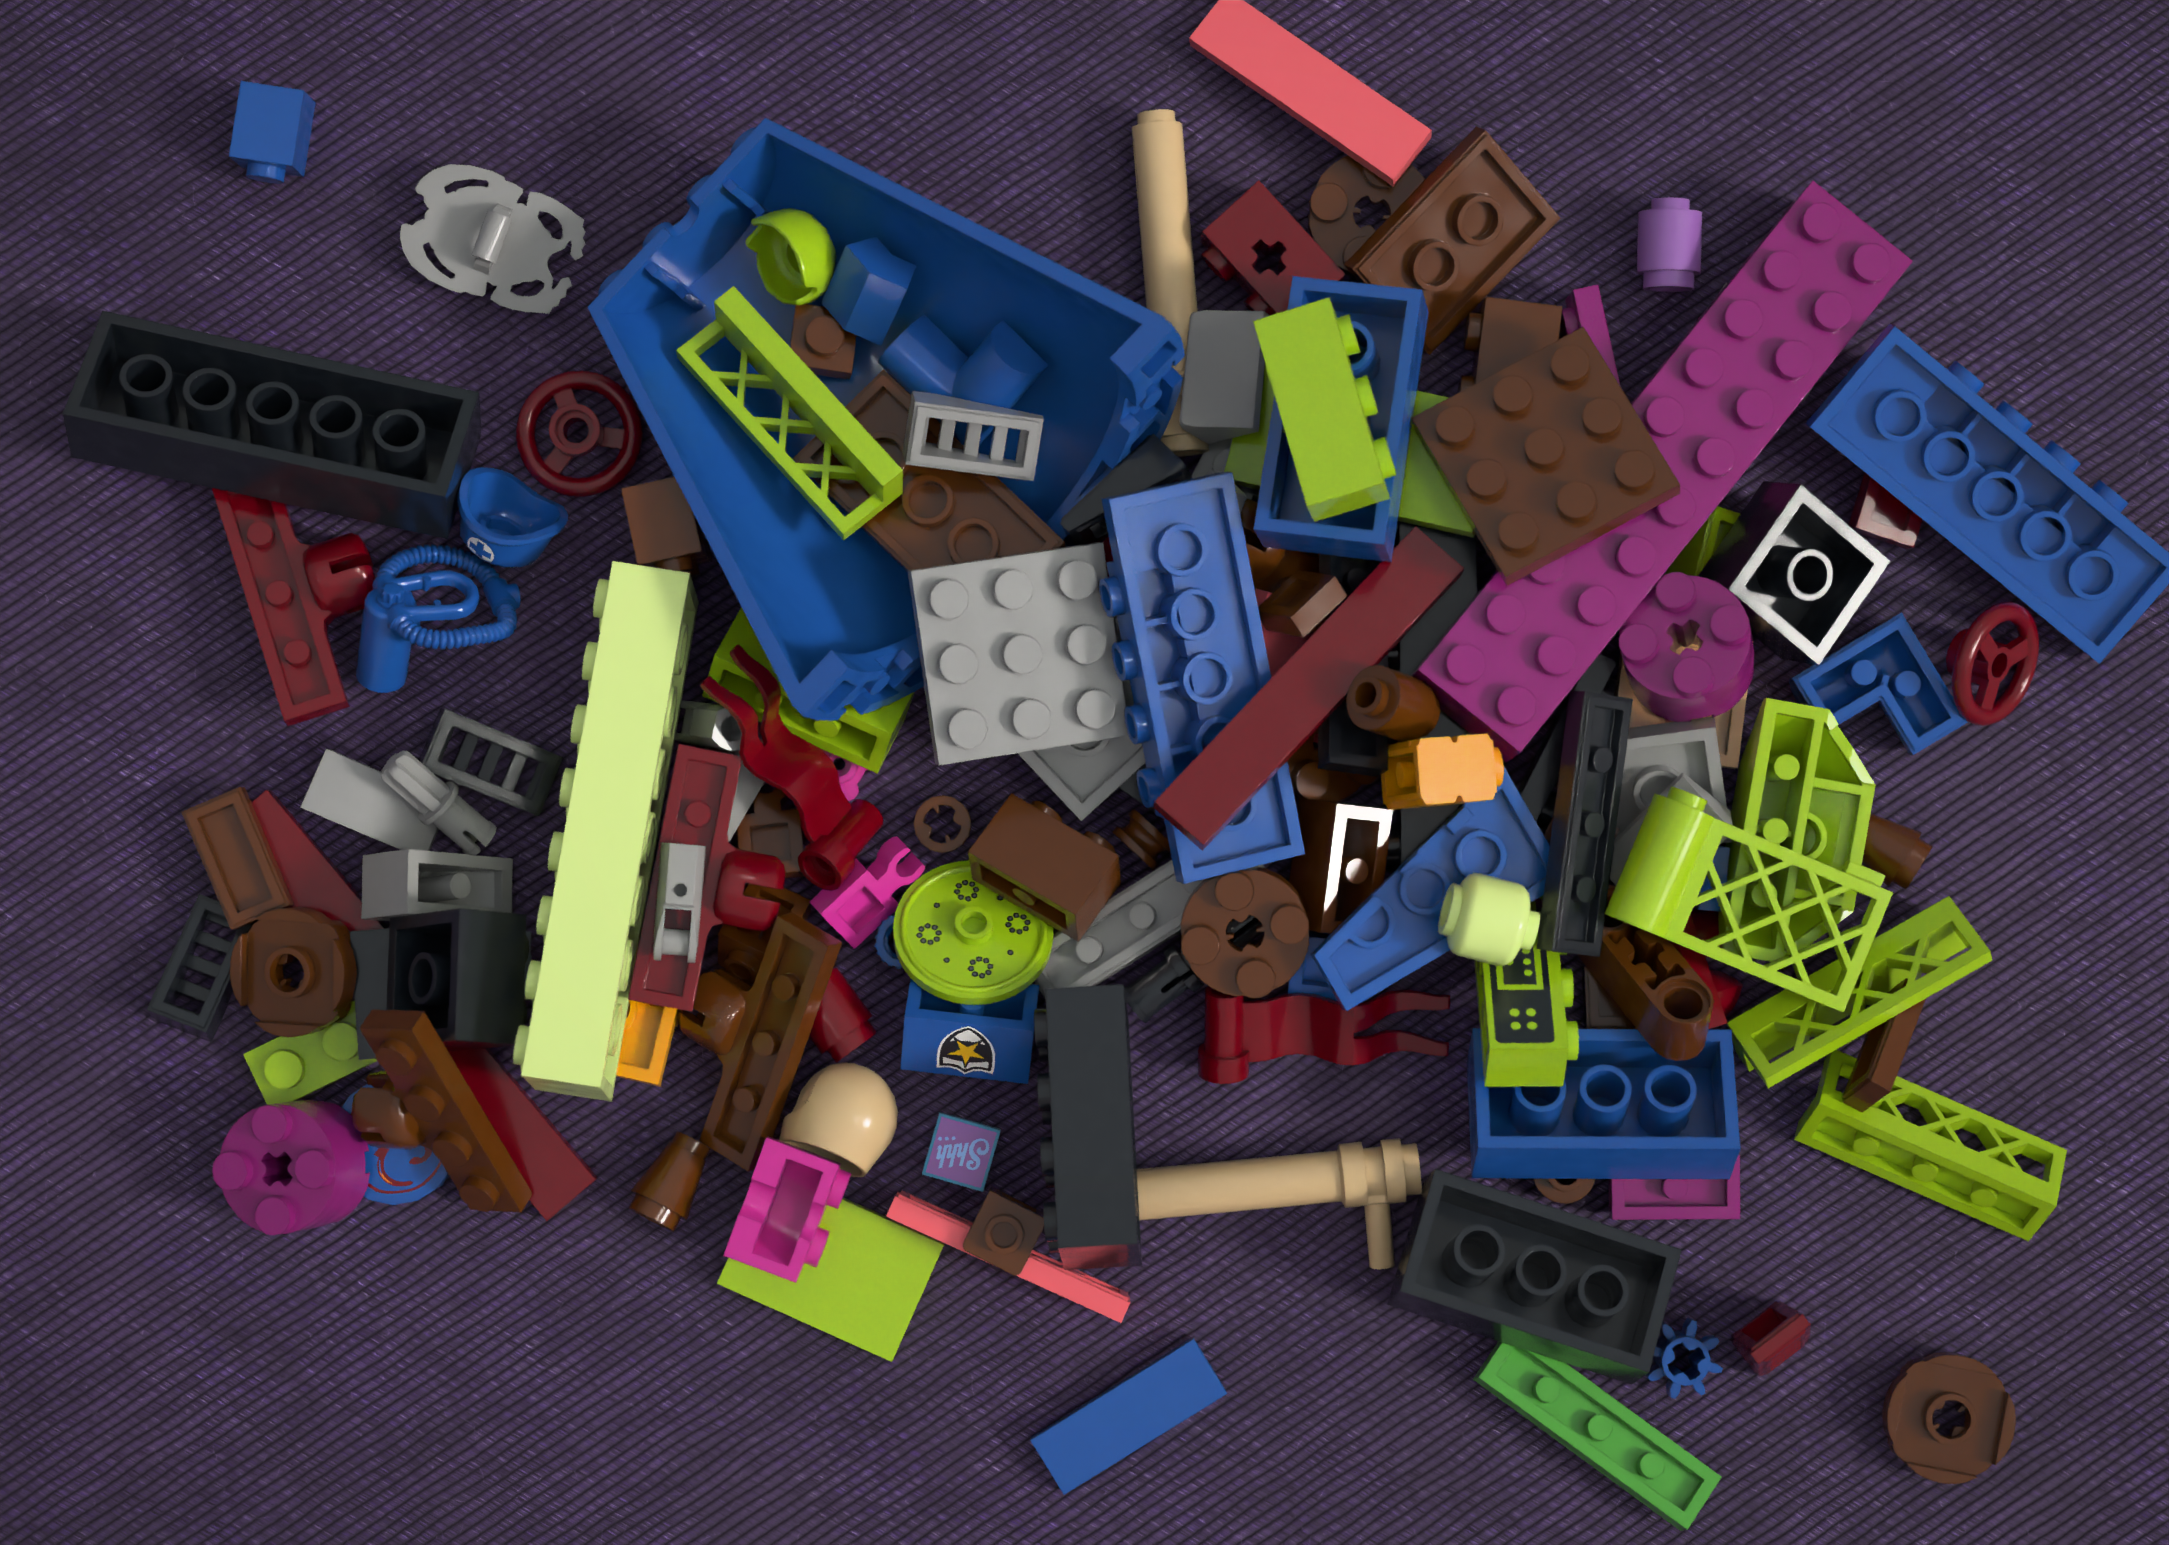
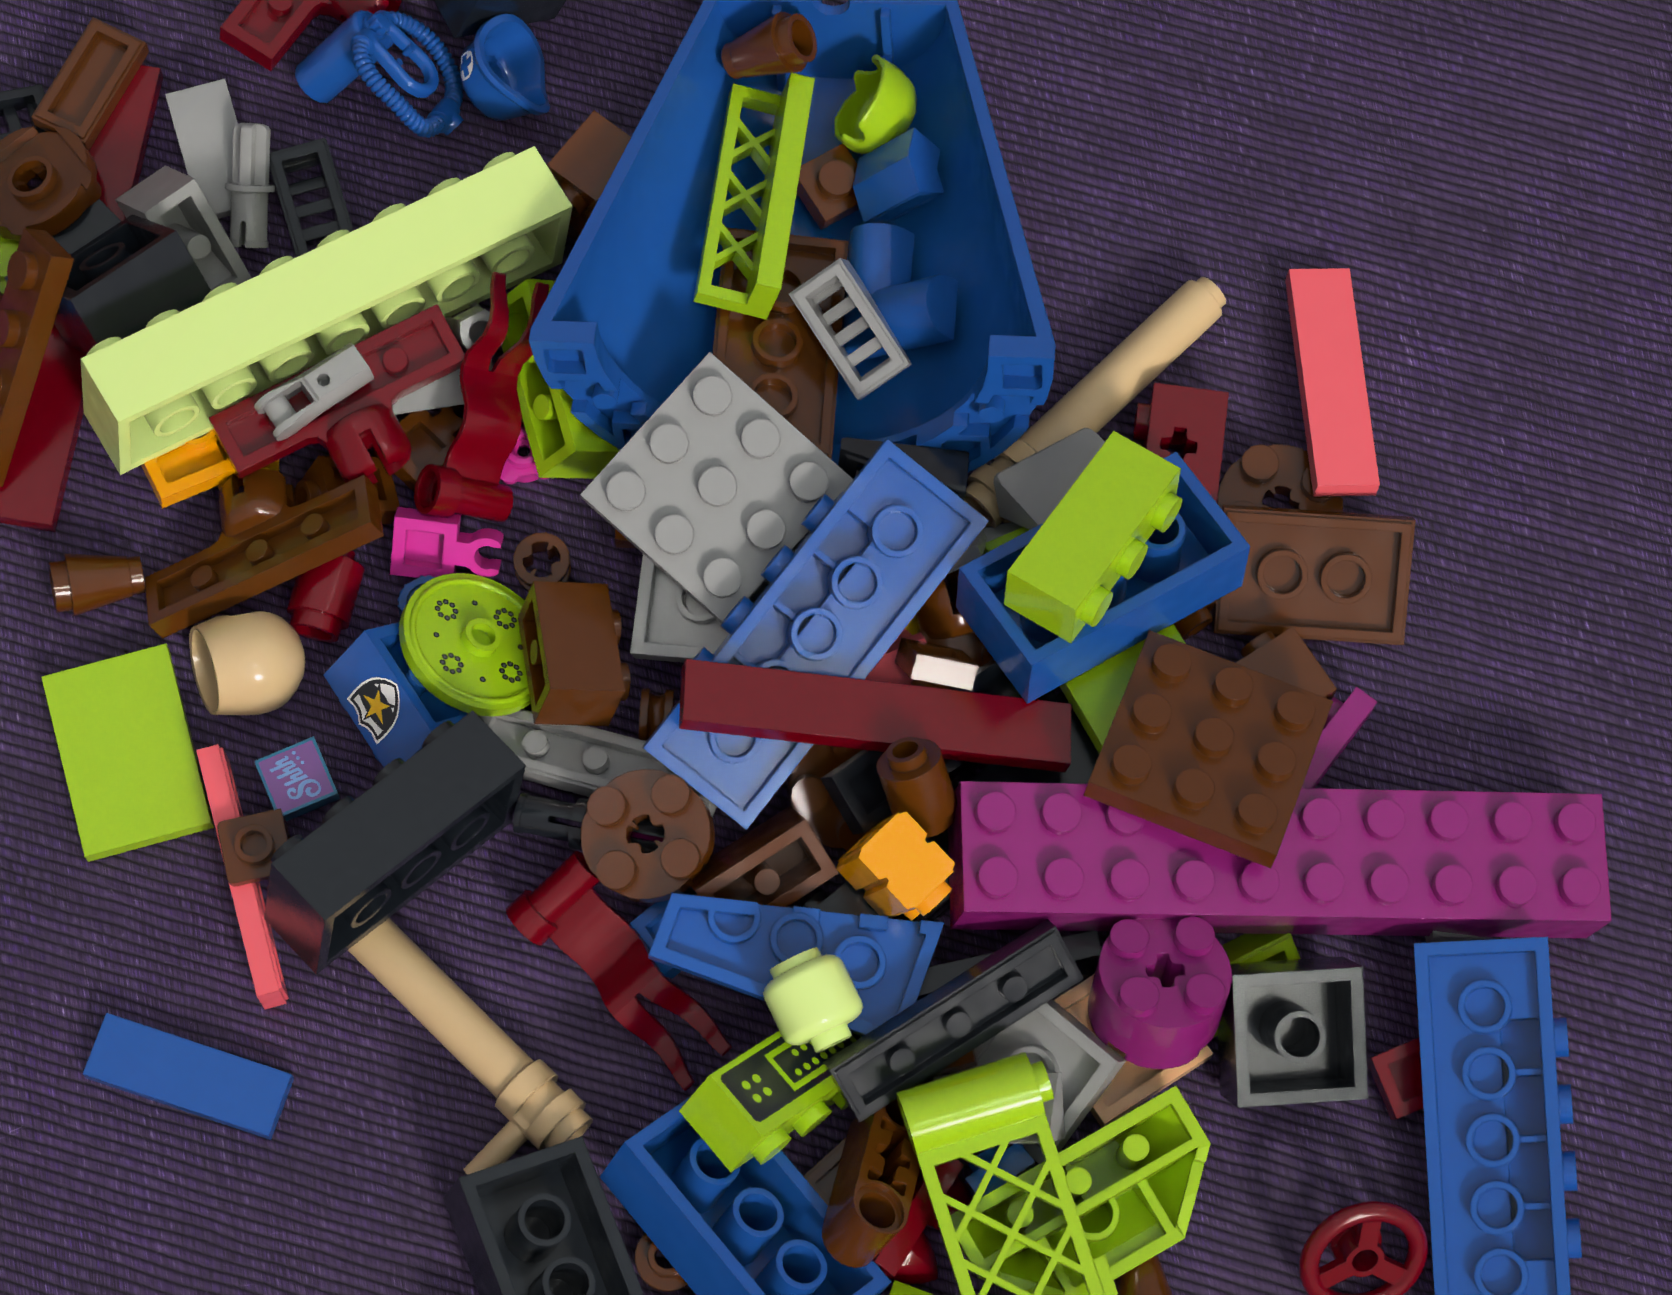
camera: 50 degrees right, 15 degrees down
dark red piece [516,370,643,497] -> none
dark pink cylinder [723,1136,852,1283] -> none
medium lavender brick [1637,197,1702,292] -> none
blue brick [1789,613,1968,756] -> none
none -> reddish brown cone [721,12,817,79]

